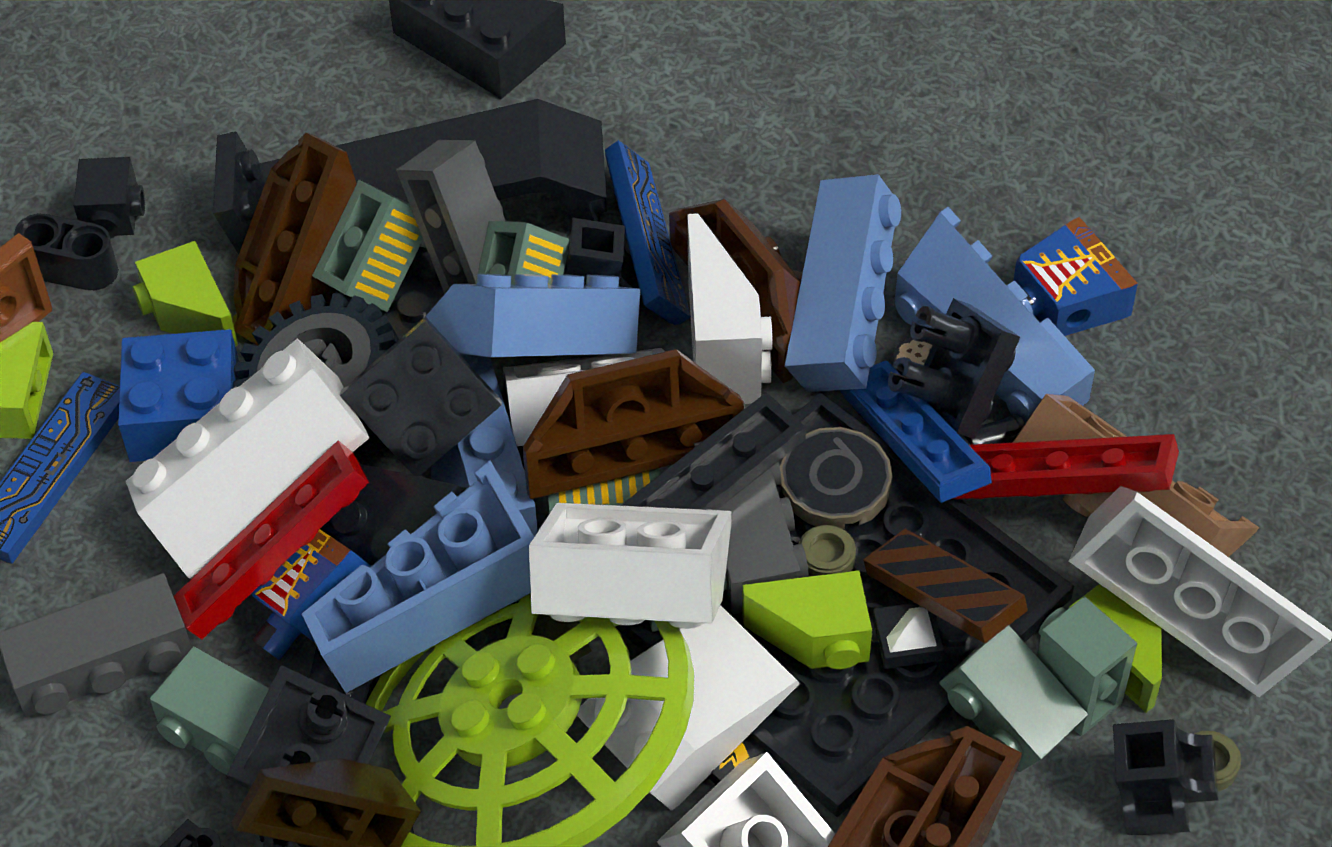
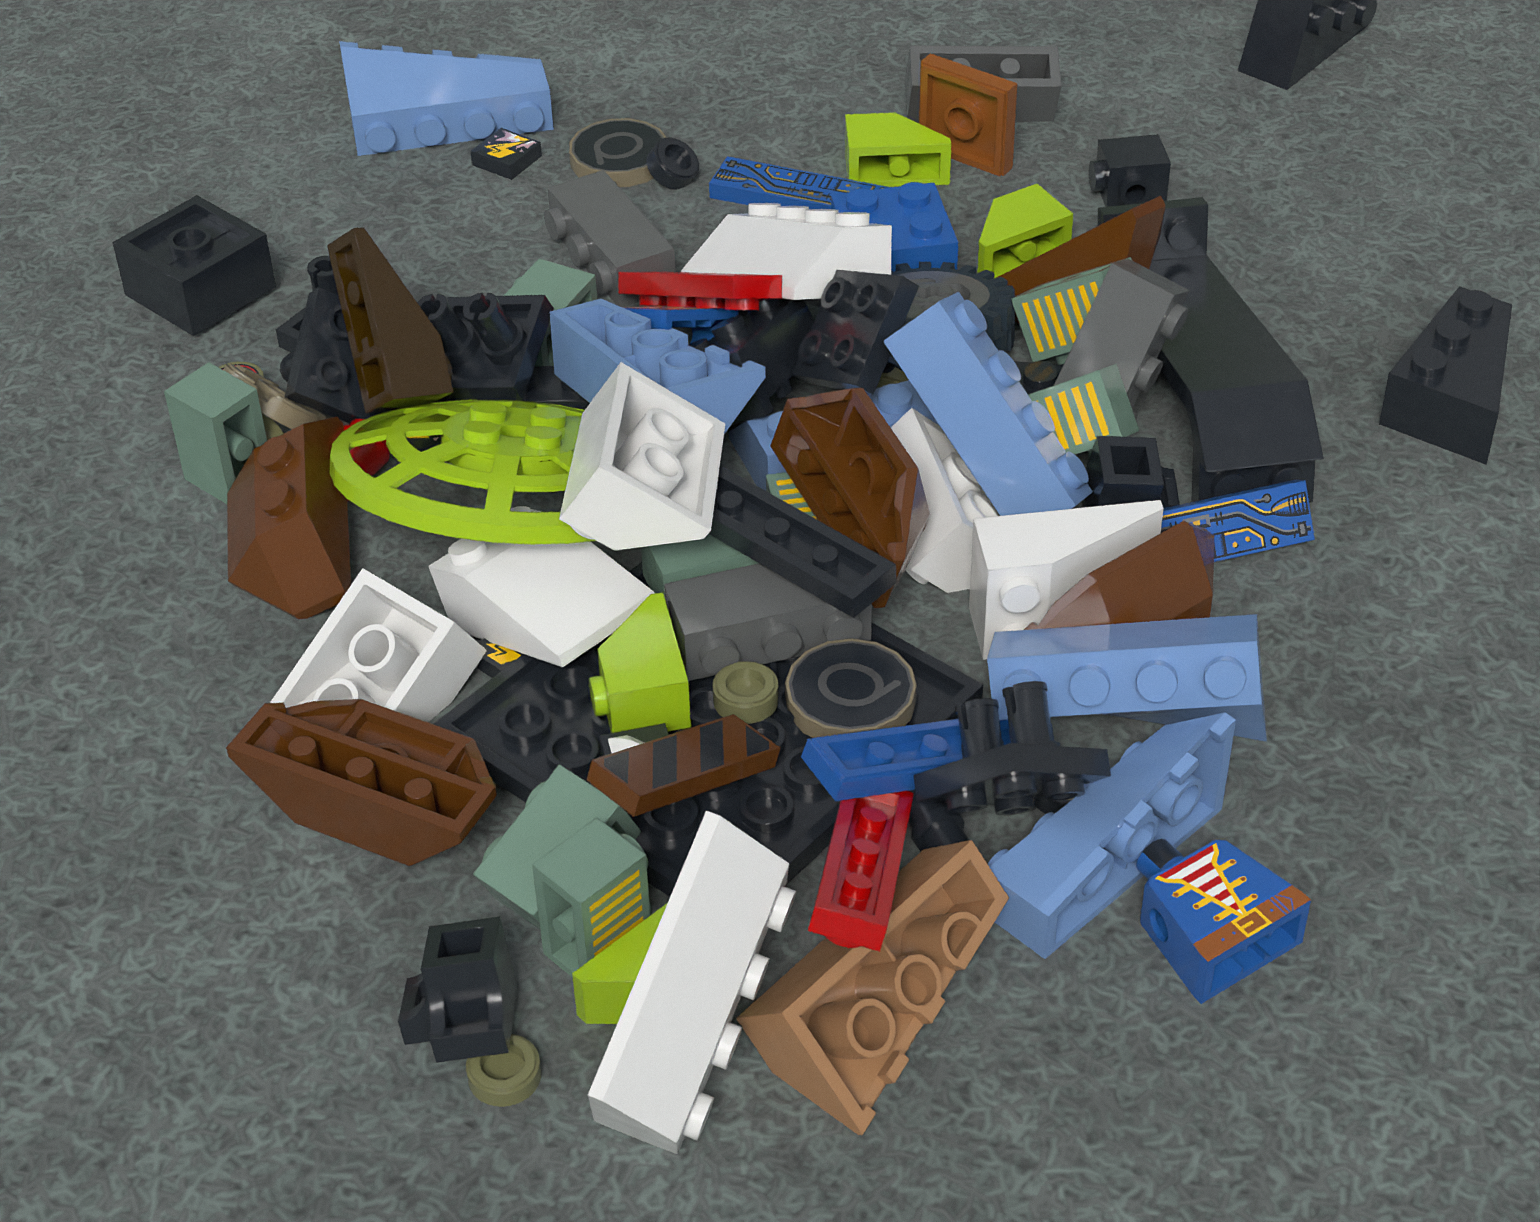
camera: 85 degrees right, 10 degrees down
black beam [14,213,119,291] -> none

